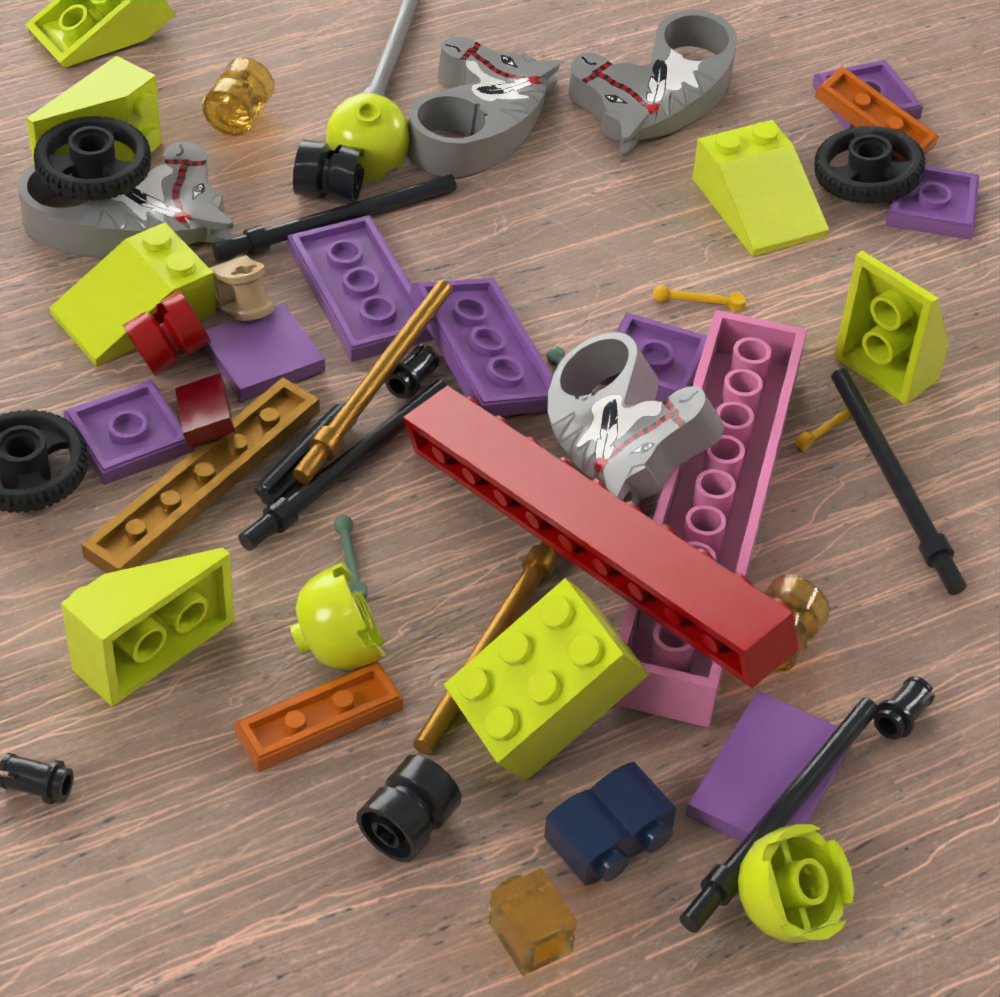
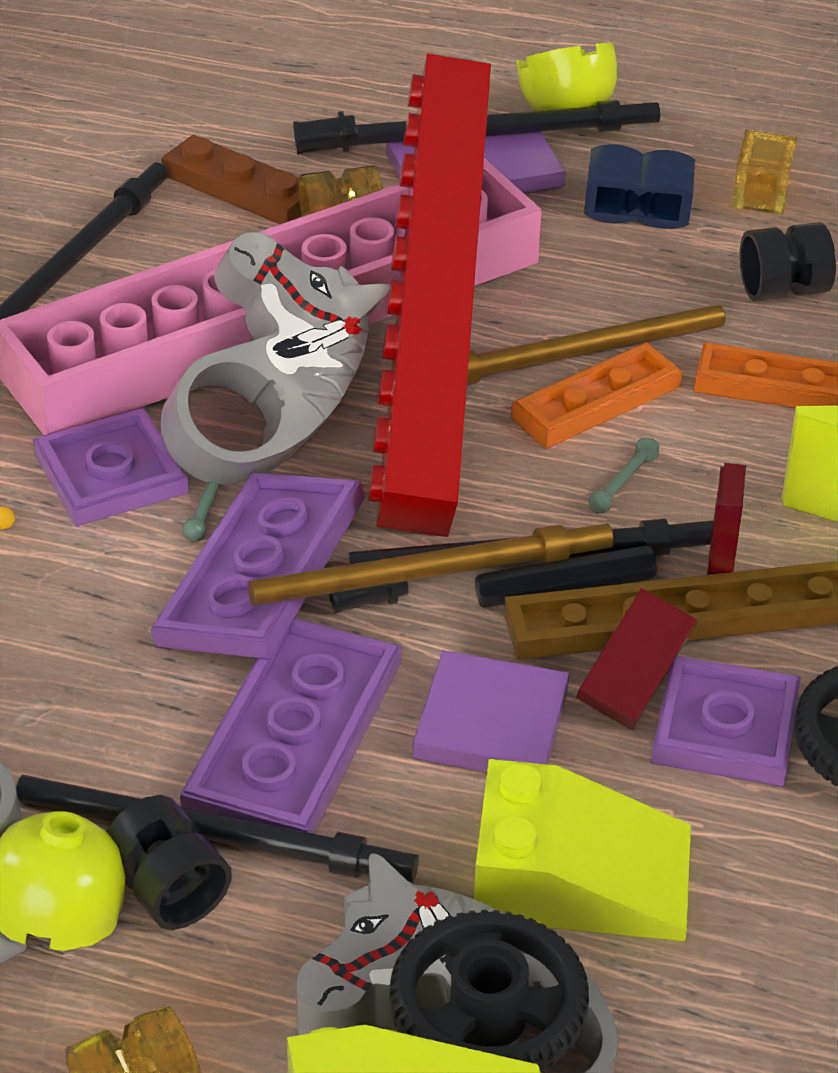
camera: 135 degrees left, 5 degrees down
red wheel [122,291,211,376] -> none
tan piece [209,255,275,321] -> none
neon yellow cylinder [290,562,386,670] -> none
neon yellow brick [443,578,650,781] -> none
none -> dark orange plate [161,134,318,224]
none -> orange tile [511,342,683,449]
none -> dark red tile [707,463,746,575]

